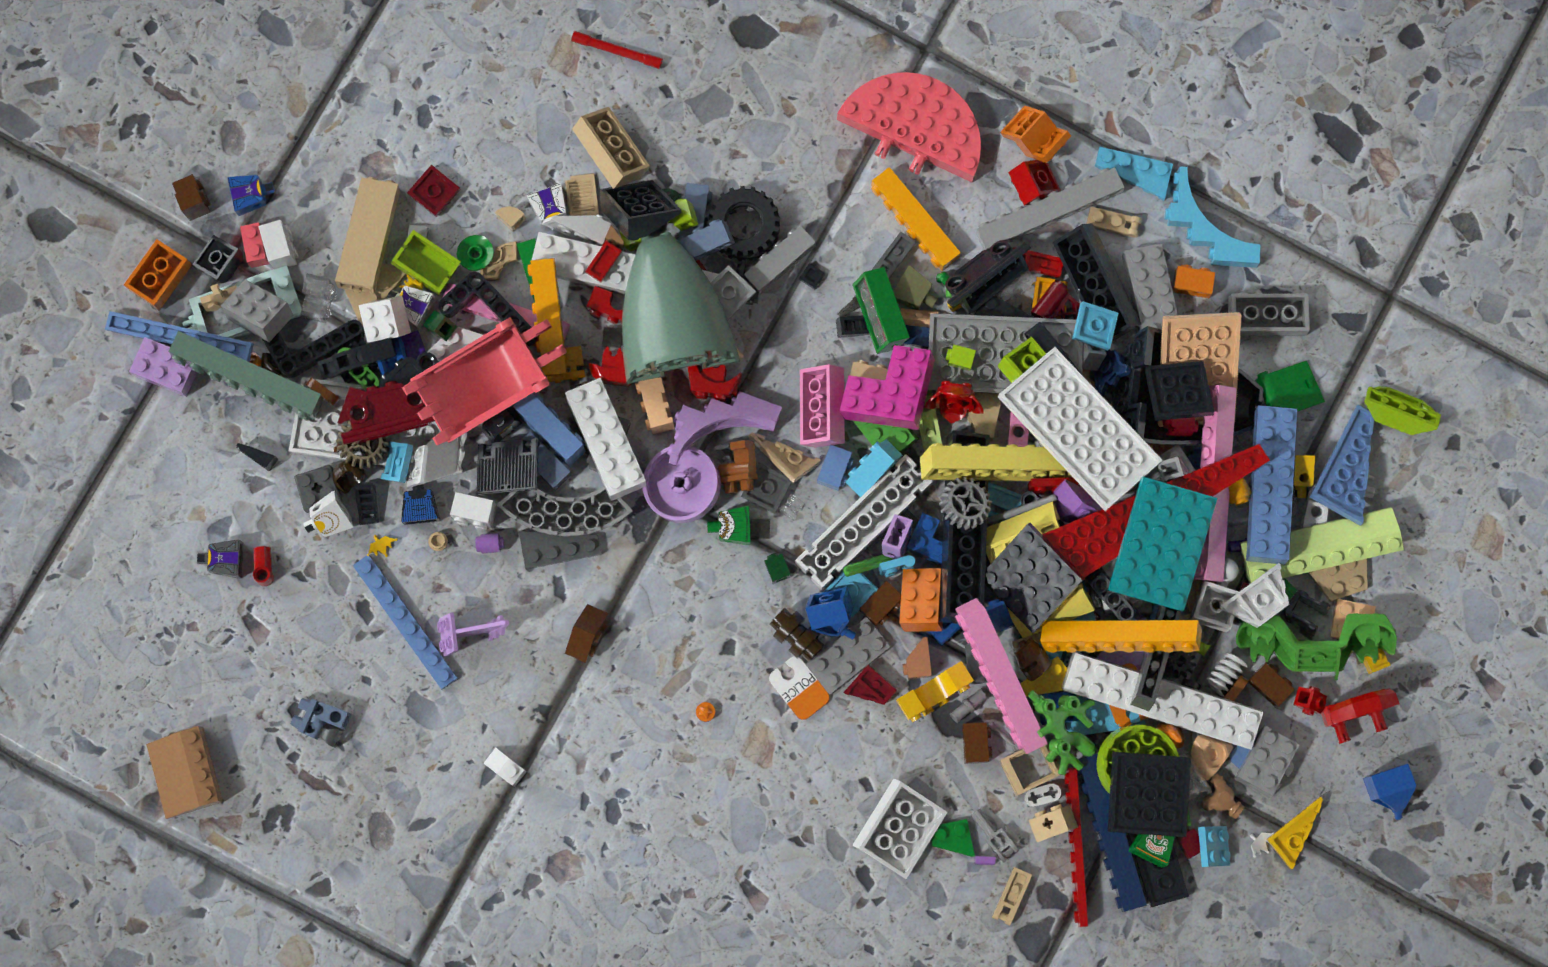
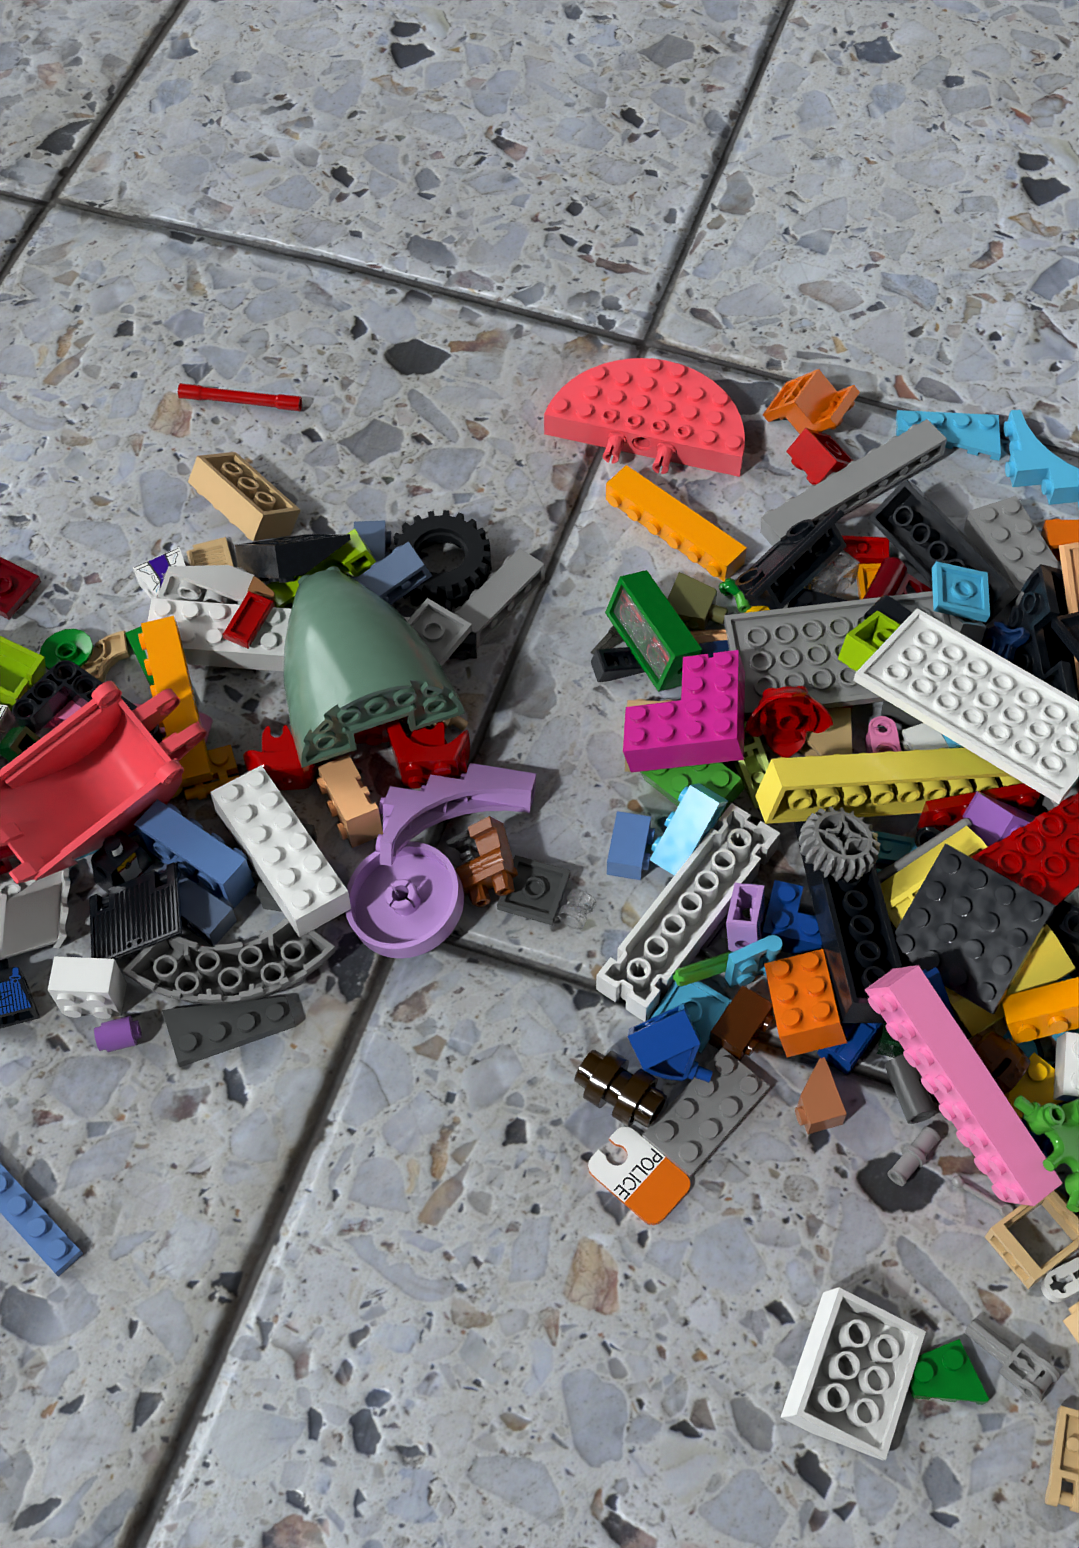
camera: 10 degrees left, 20 degrees down
tan plate [428,532,448,551] -> none
lavender piece [437,612,509,657] -> none
white slope [484,748,527,787] -> none
tan brick [495,206,526,232] -> none
reddish brown brick [564,604,609,663] -> none
red arch [586,286,623,325] -> none
clear smoke tile [602,327,622,348] -> none
orange tile [696,702,715,722] -> none
green torso [707,506,751,545] -> none
tan wing [748,432,821,483] -> none
clear smoke tile [750,518,770,539] -> none
dark green brick [764,553,791,584] -> none
black tile [799,263,825,290] -> none
bright pink brick [800,364,845,448] -> none
dark red wing [843,664,897,705] -> none
dark grey plate [872,231,916,279] -> none
yellow brick [896,661,974,723] -> none
lime brick [946,344,976,371] -> none
reddish brown brick [962,722,992,764] -> none
medium lavender tile [974,856,996,865] -> none
tan plate [1086,207,1142,238] -> none

